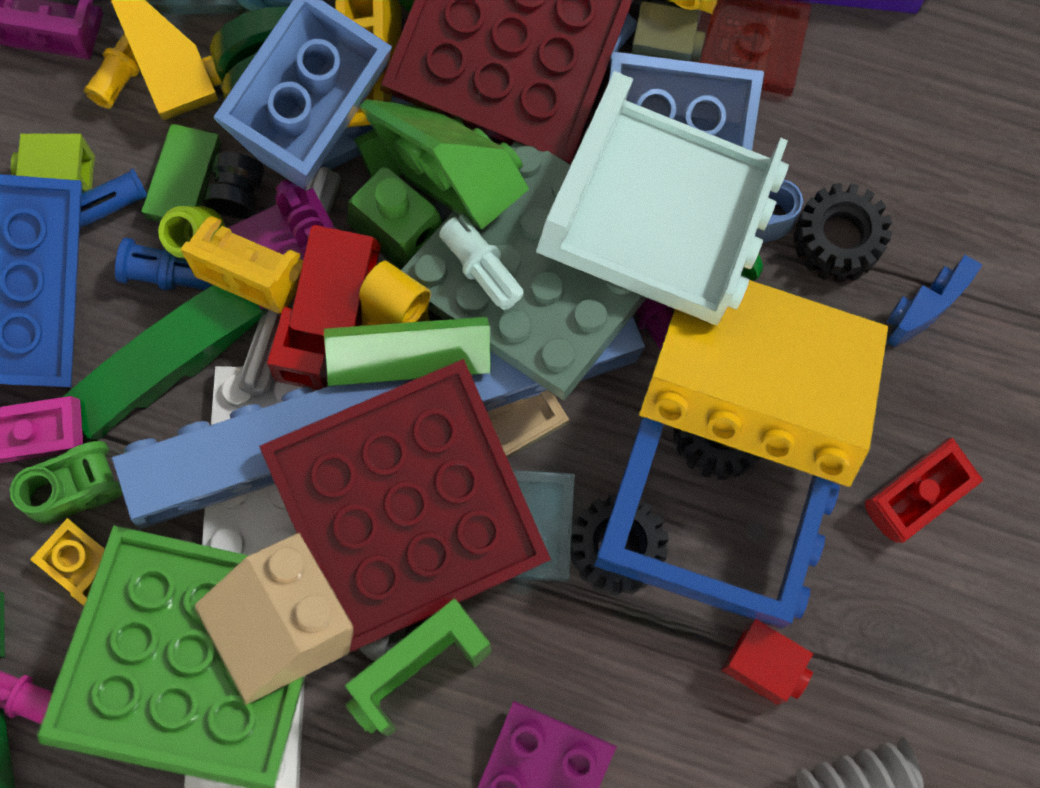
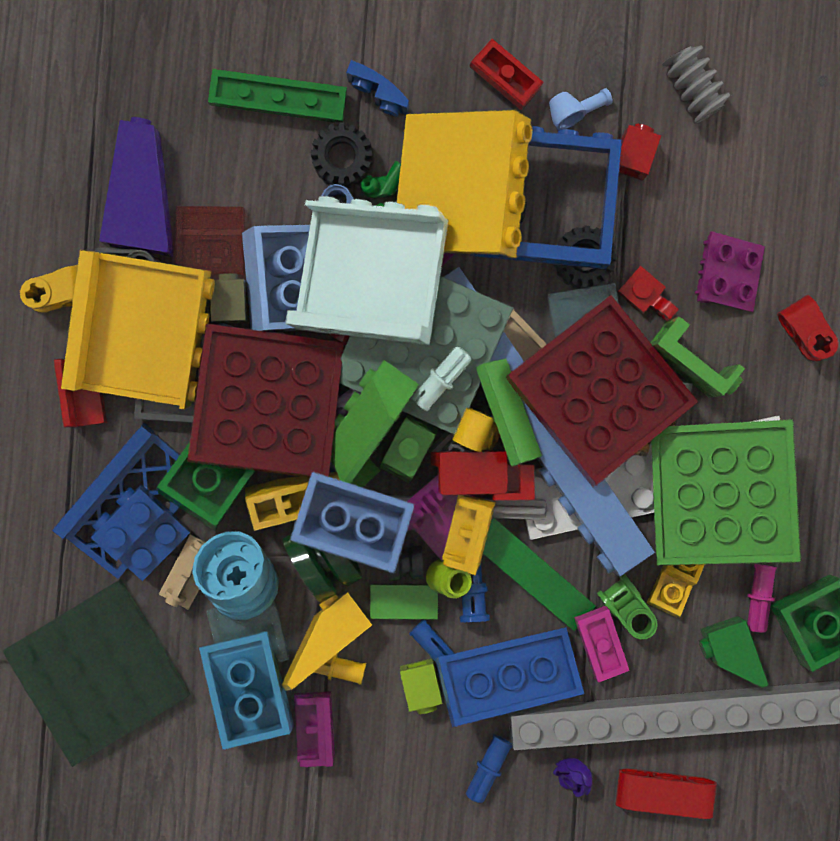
camera: 95 degrees left, 15 degrees up
tan slope [195,533,353,705] -> none
none -> green plate [208,69,347,123]
none -> green arm [361,161,401,199]
none -> light blue bar [549,88,613,130]
none -> red plate [617,265,679,322]

